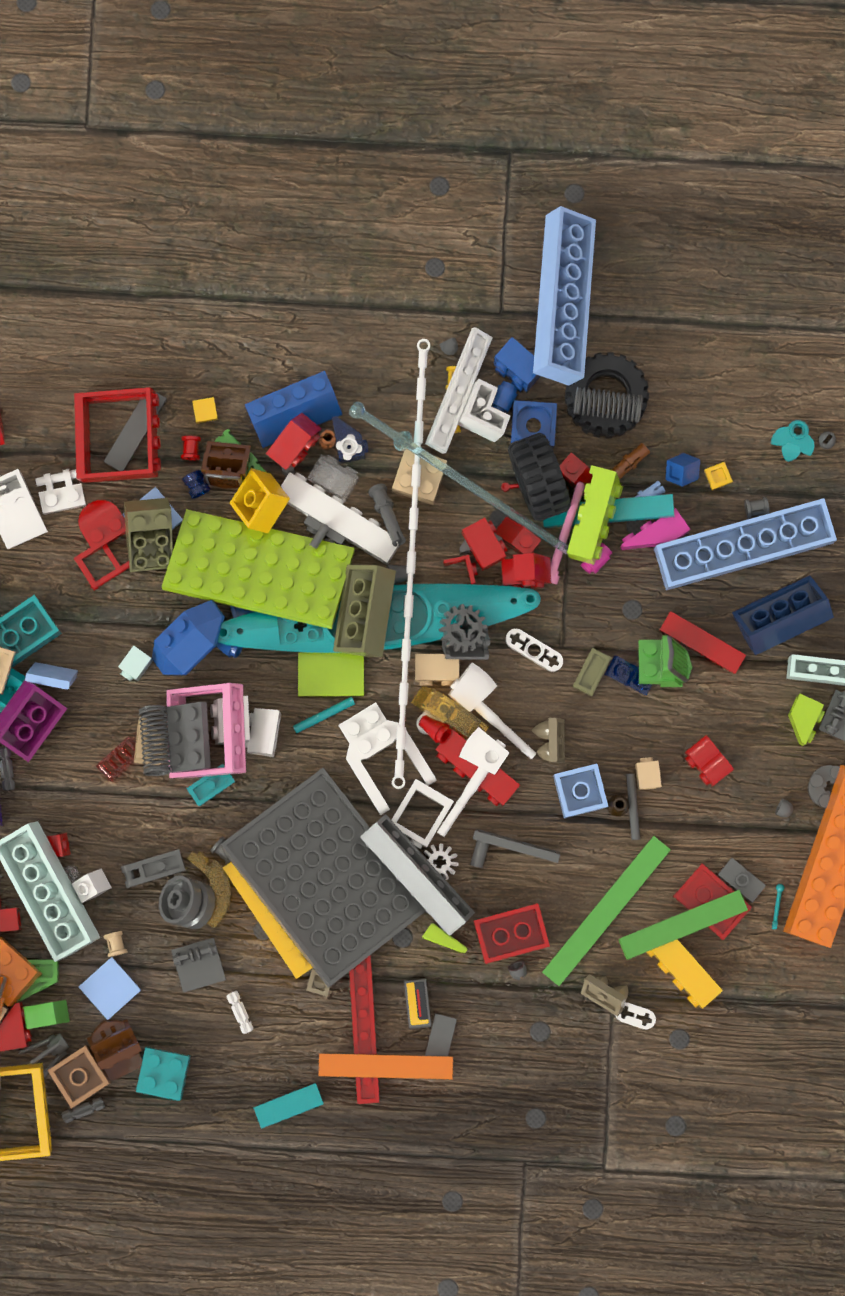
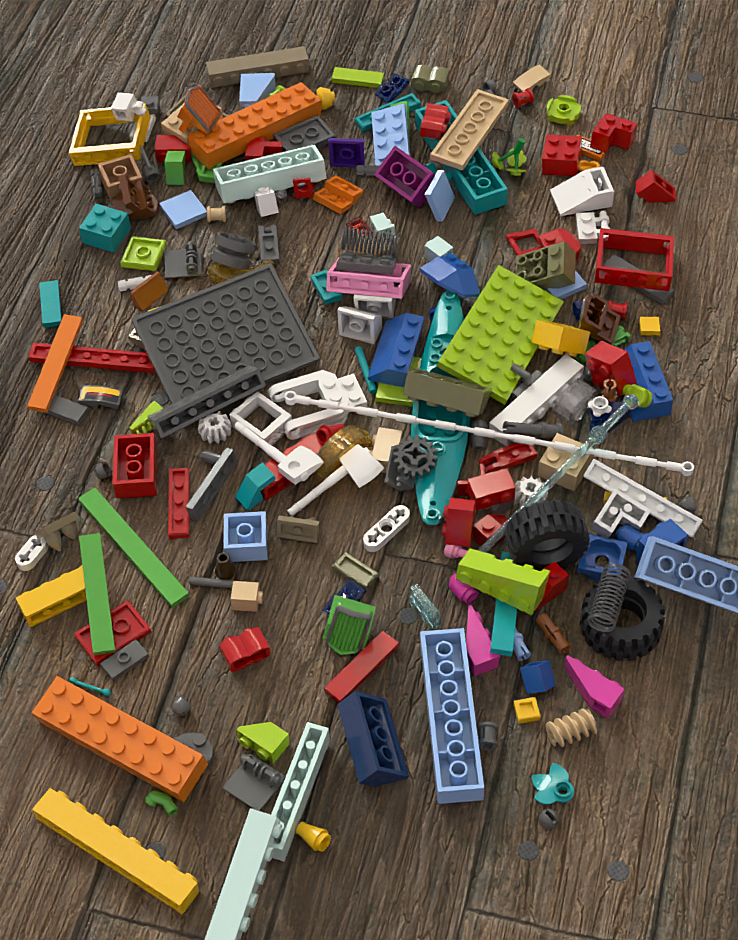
camera: 105 degrees right, 30 degrees down
none -> lime plate [120,236,167,271]
none -> dark orange slope [130,271,168,311]
none -> red tile [168,468,190,539]
none -> teal slope [235,462,276,511]
none -> orange slope [313,176,364,214]
none -> blue slope [368,313,424,387]
none -> light aqua brick [370,213,395,241]
none -> clear light blue plate [408,583,440,629]
none -> red hinge [478,443,538,474]
none -> white gear [514,475,548,508]
none -> tan piece [545,708,597,747]
none -> dark pink slope [565,655,624,719]
none -> lime arm [623,384,652,408]

